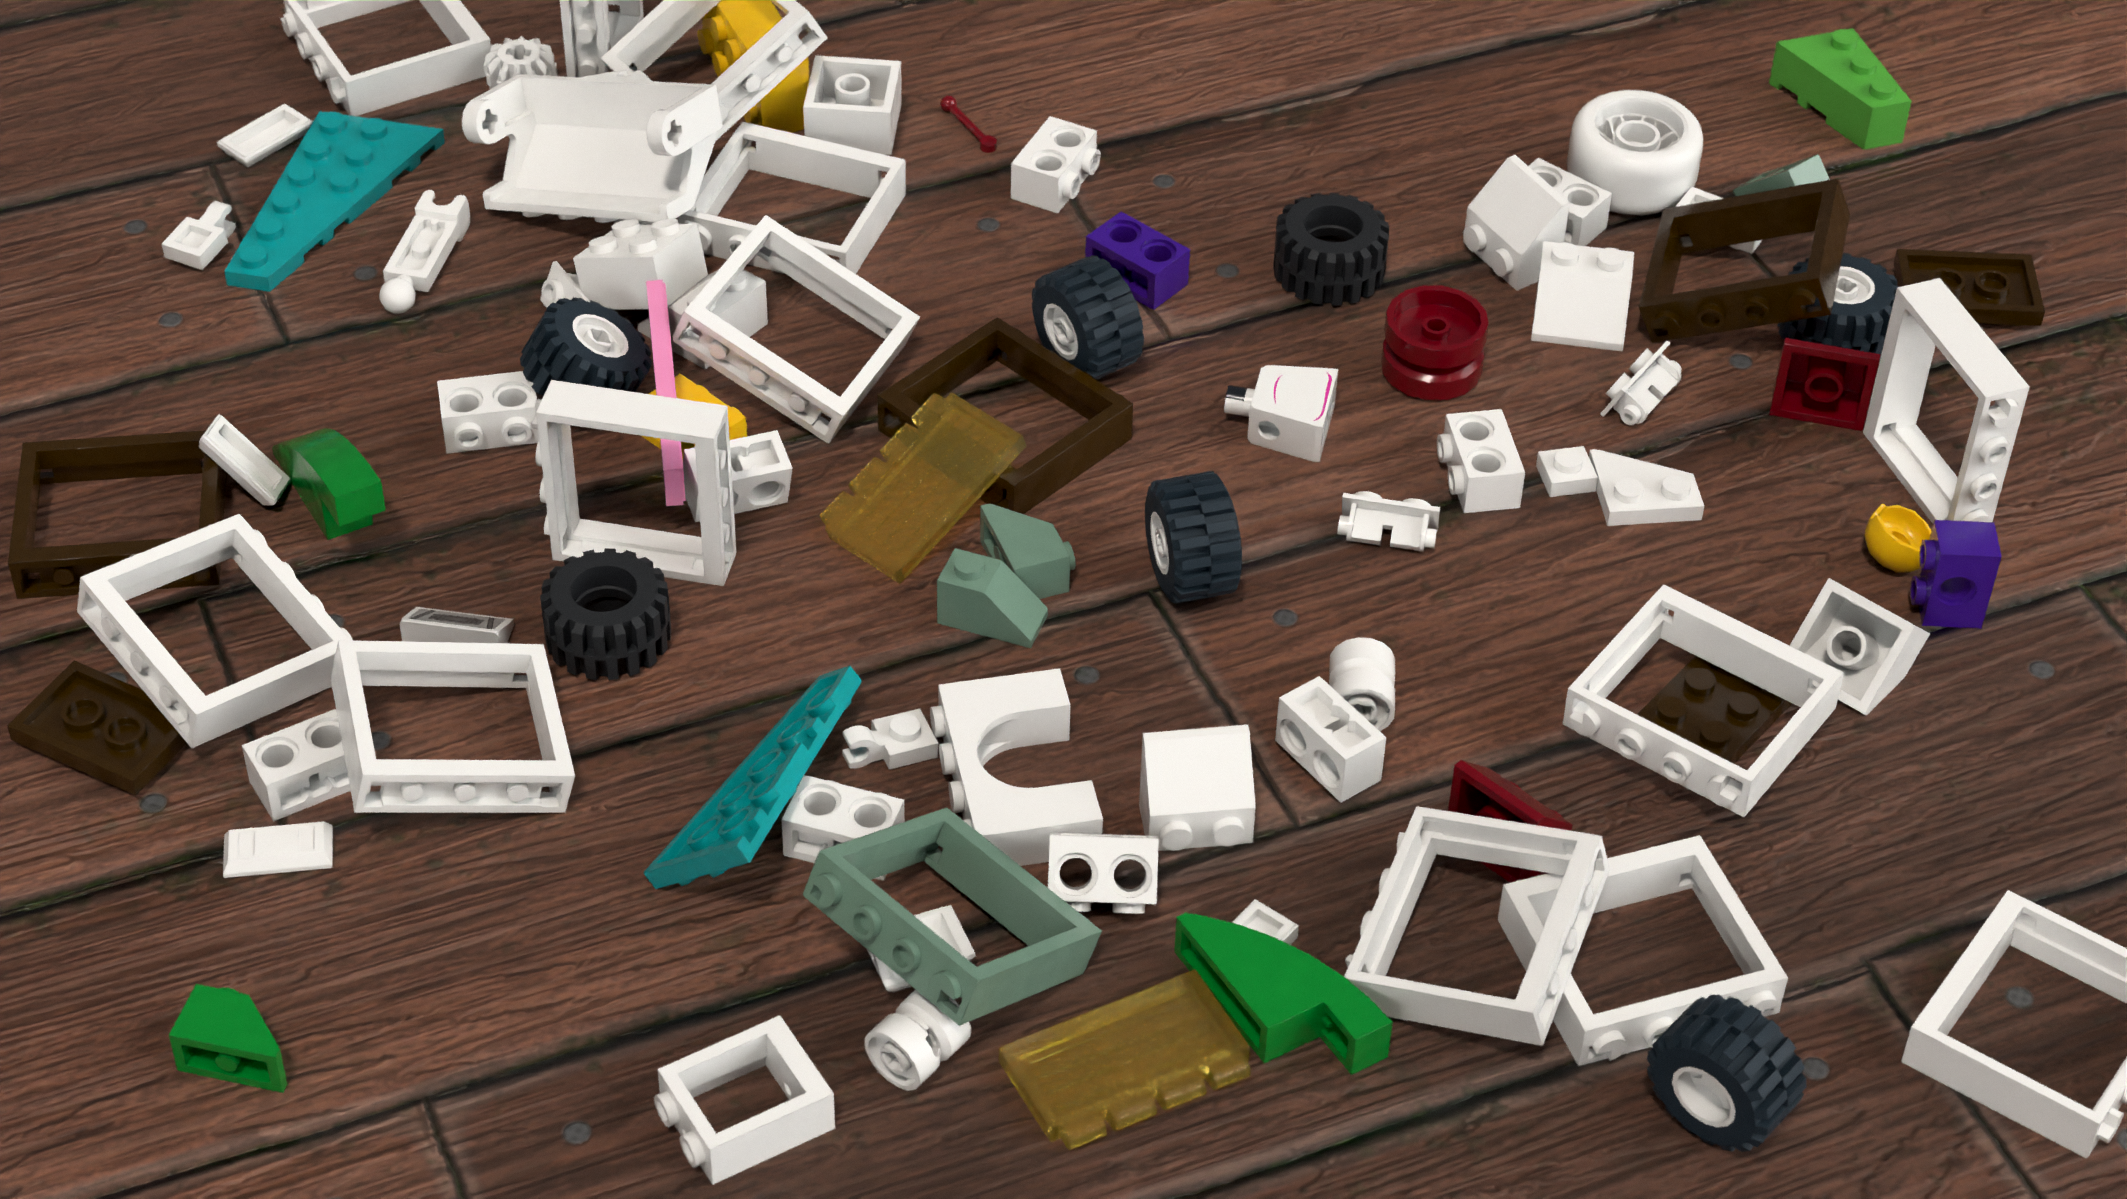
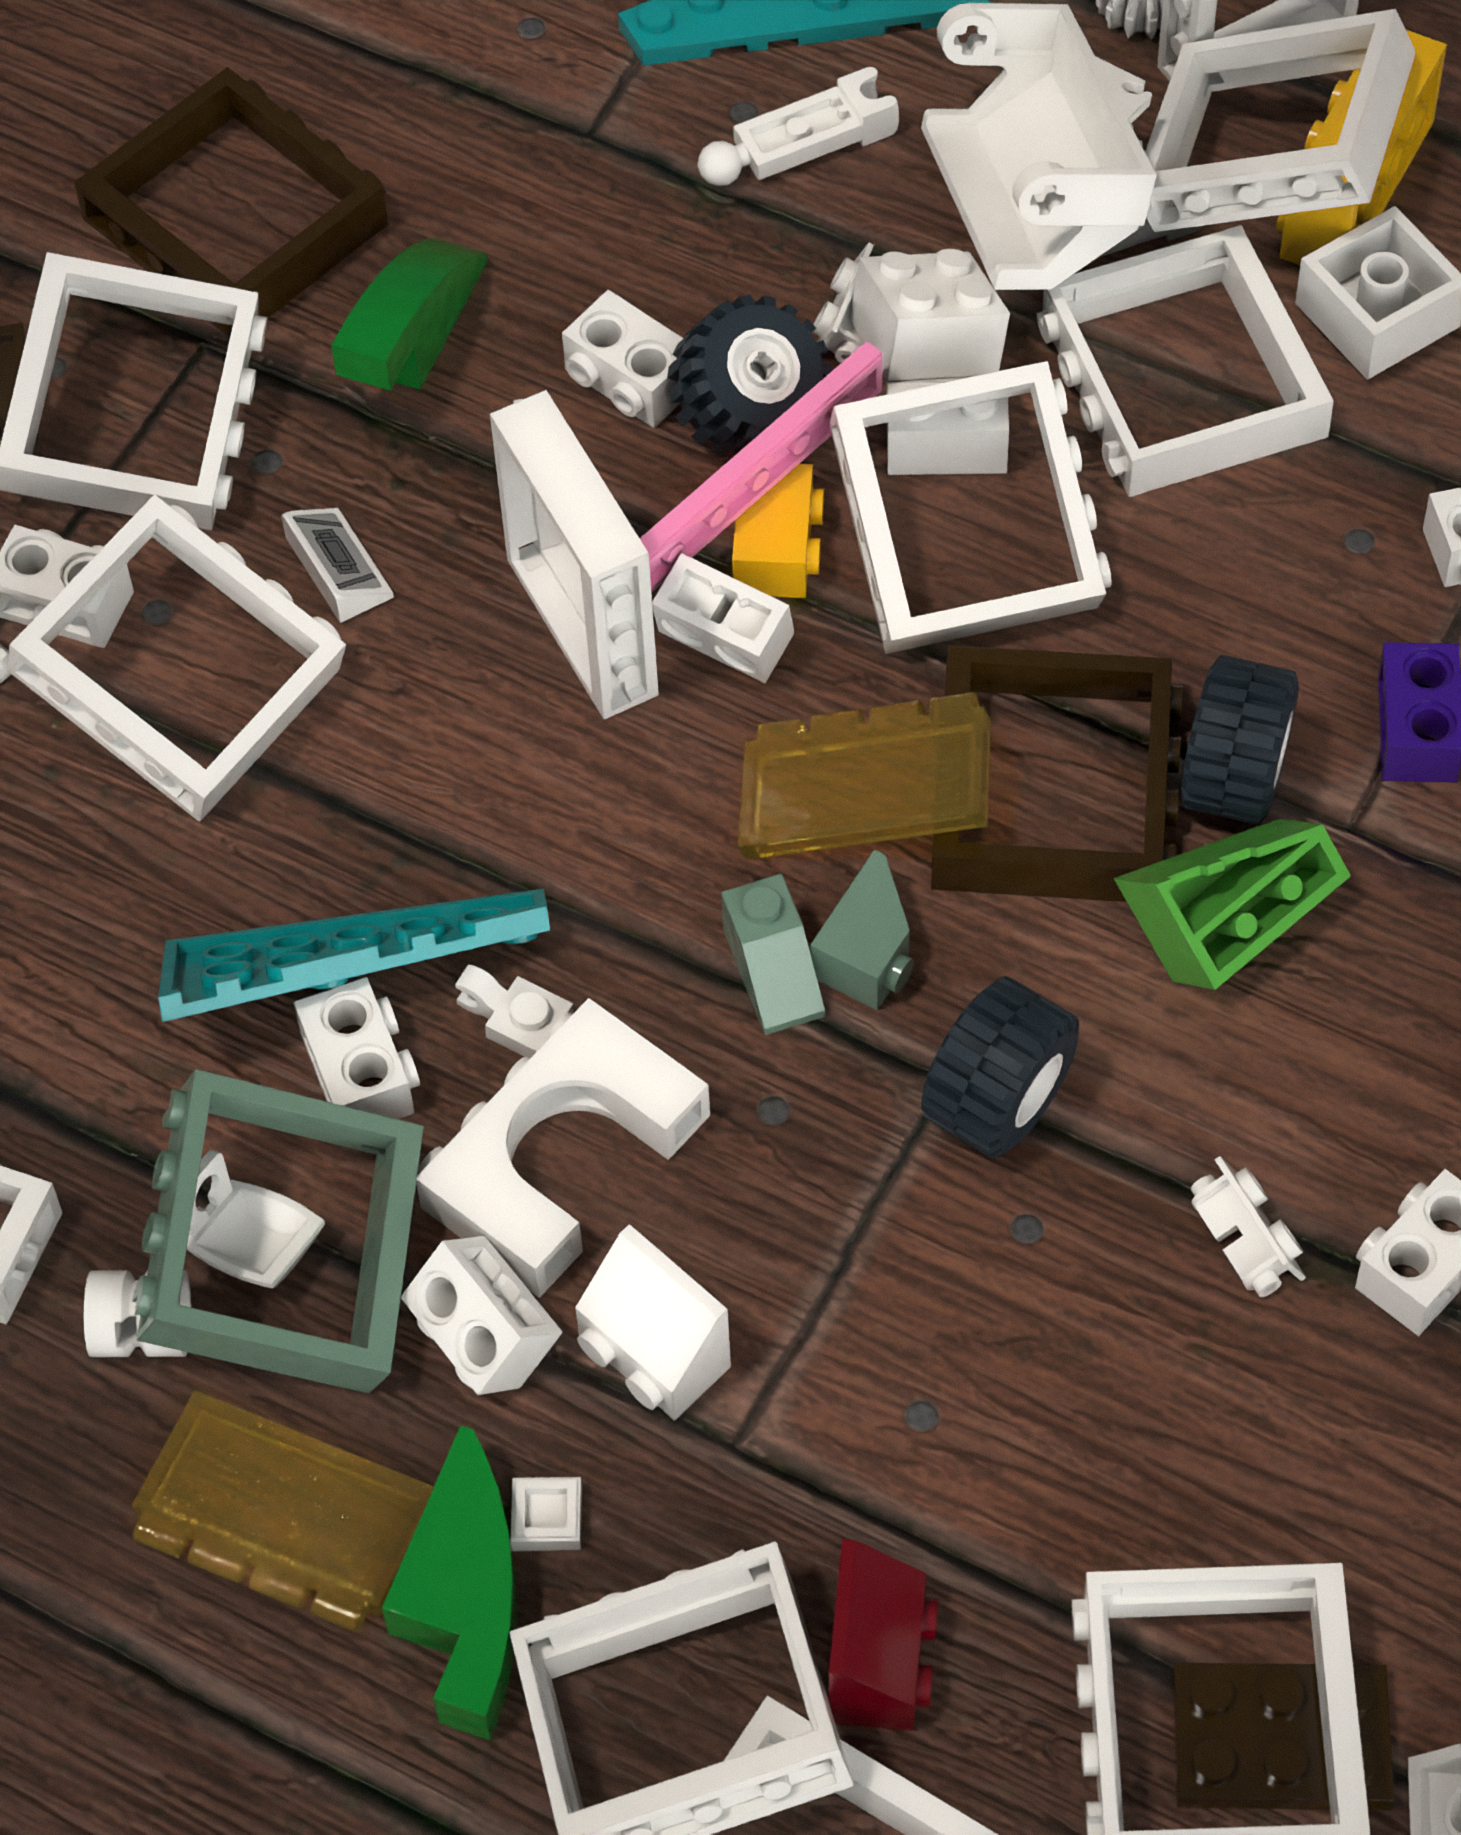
camera: 55 degrees right, 15 degrees up
white tile [199,414,291,505] -> none
black tyre [540,548,671,680] -> none
white torso [1224,365,1338,462] -> none
white brick [1275,676,1386,803] -> none
white wheel [1329,637,1395,731] -> none
none -> bright green wedge [1114,819,1351,990]

